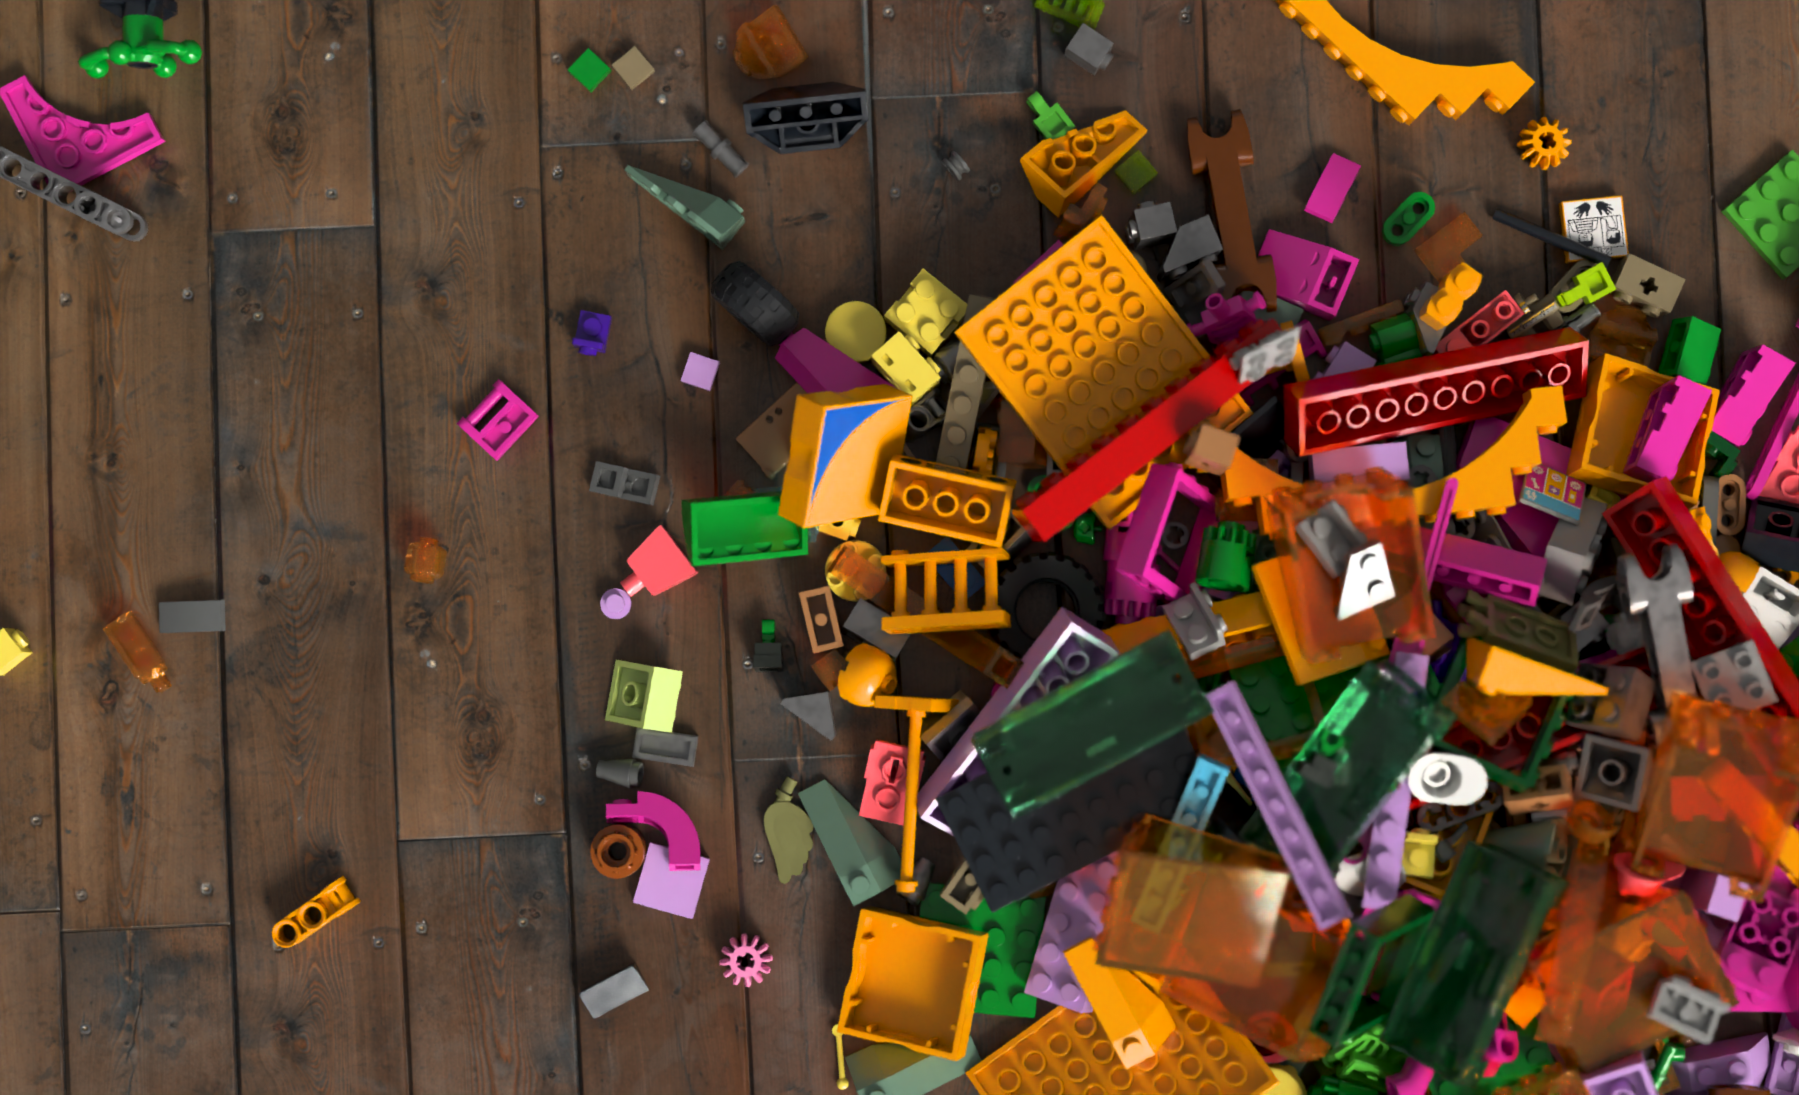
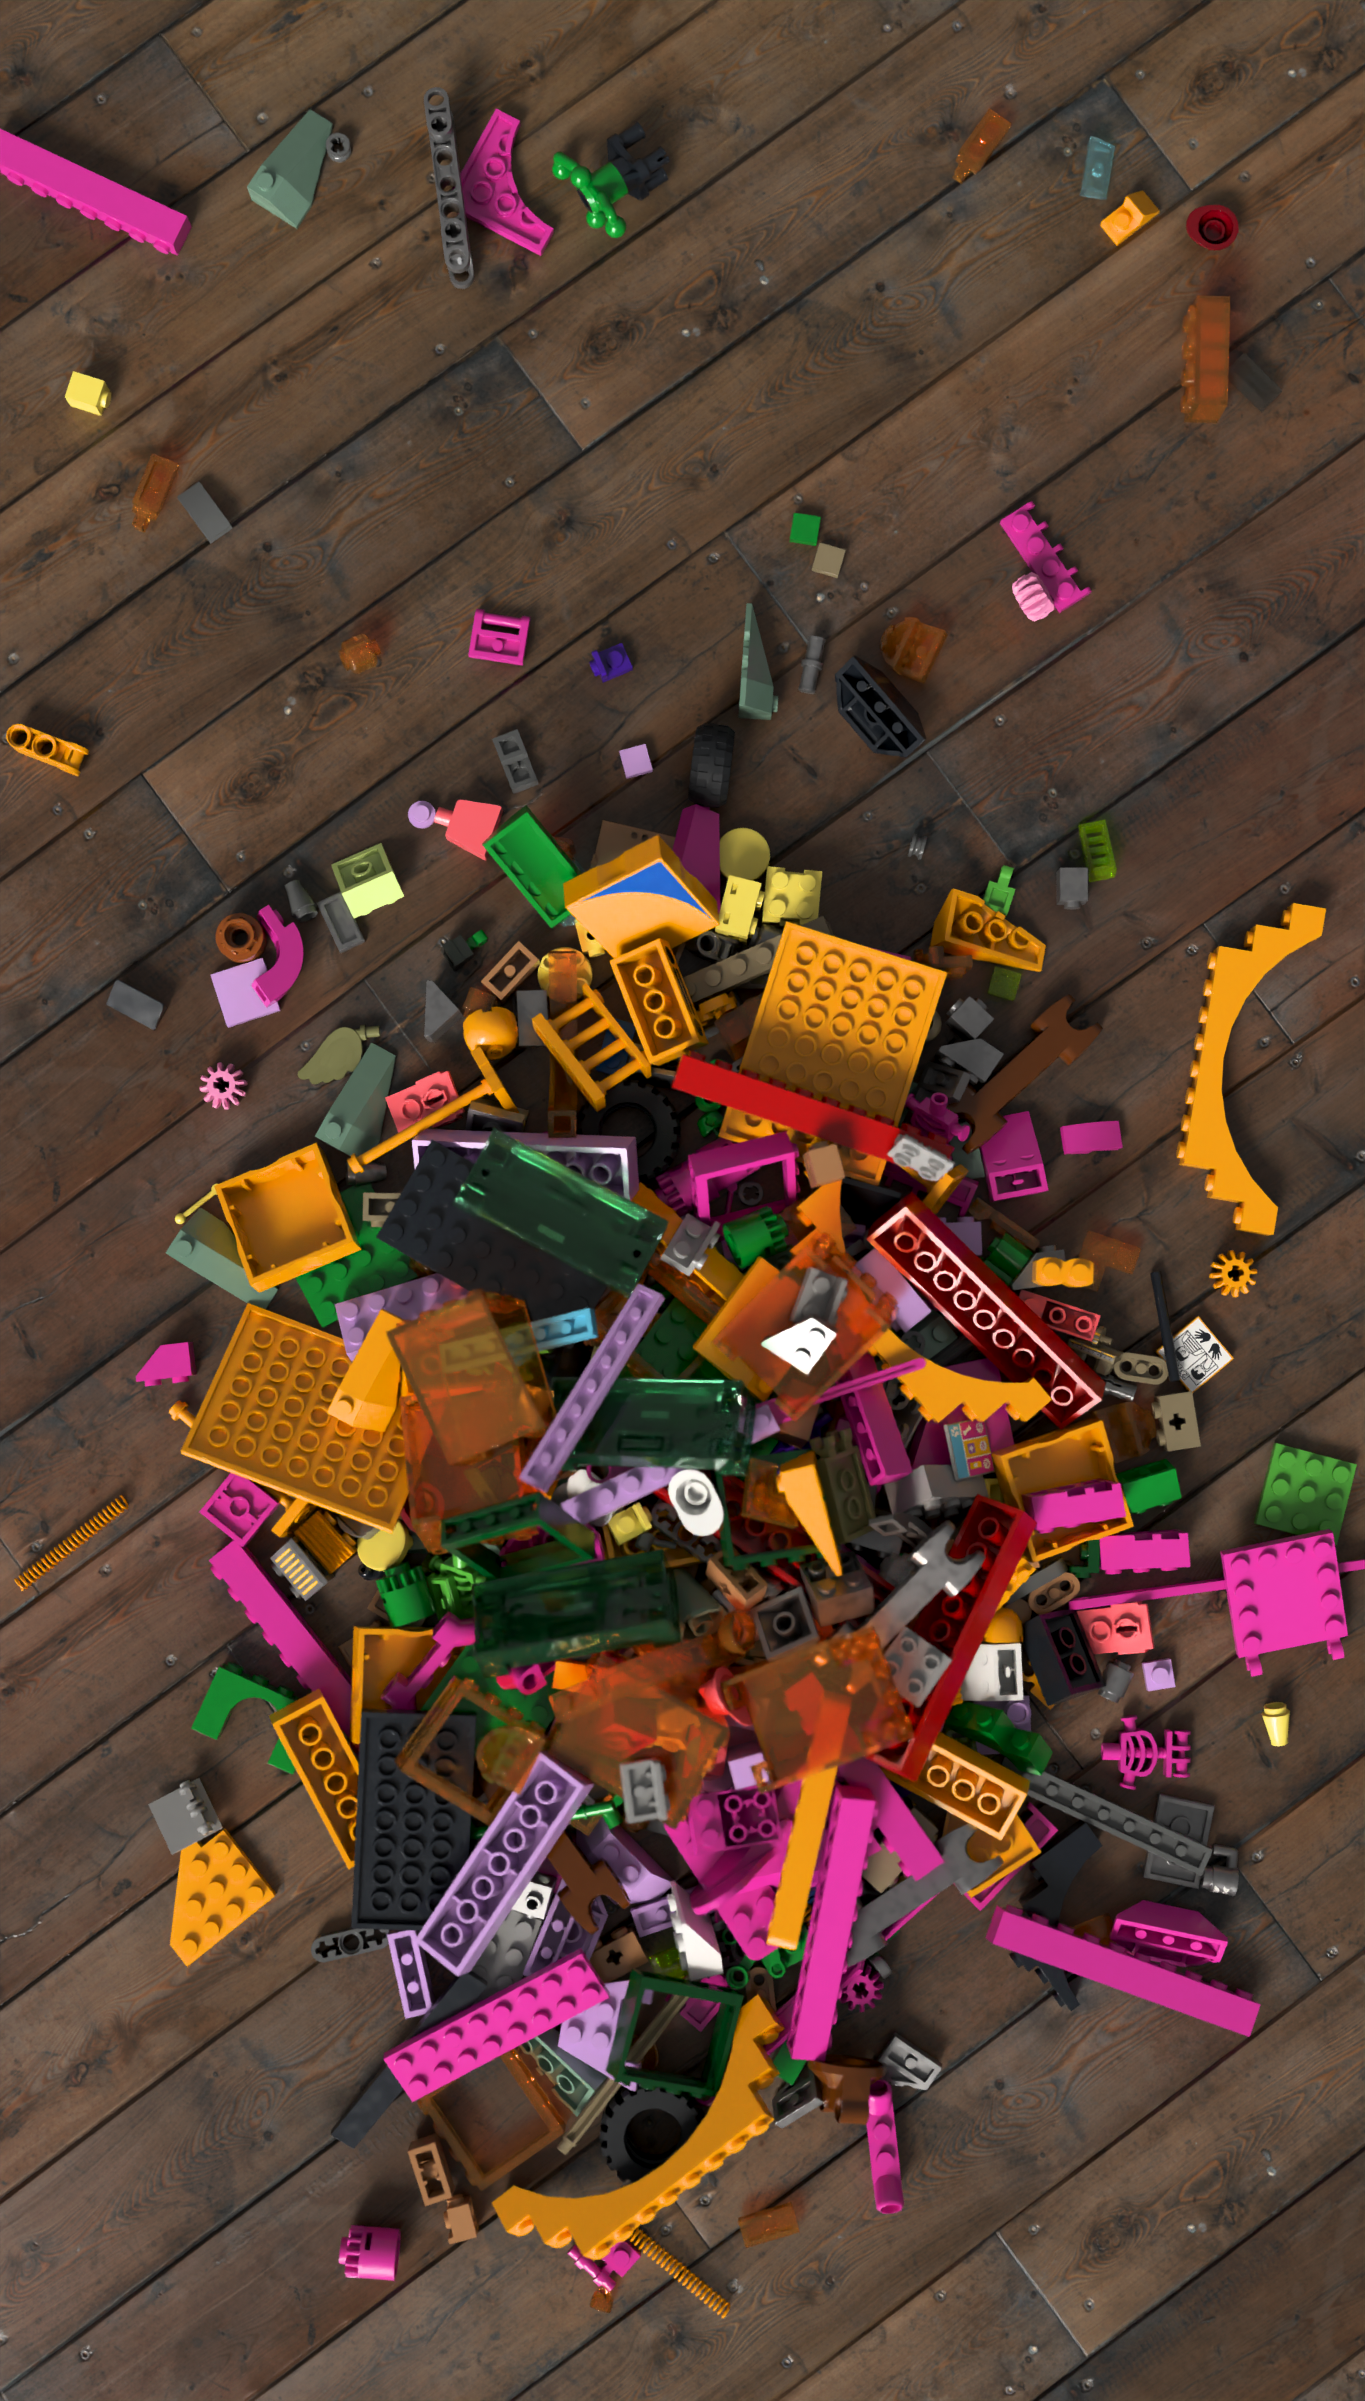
camera: 55 degrees right, 0 degrees up
pearl dark grey piece [1294,728,1344,788] -> none
green plate [1381,192,1435,246] -> none
lime plate [1555,262,1616,307] -> none

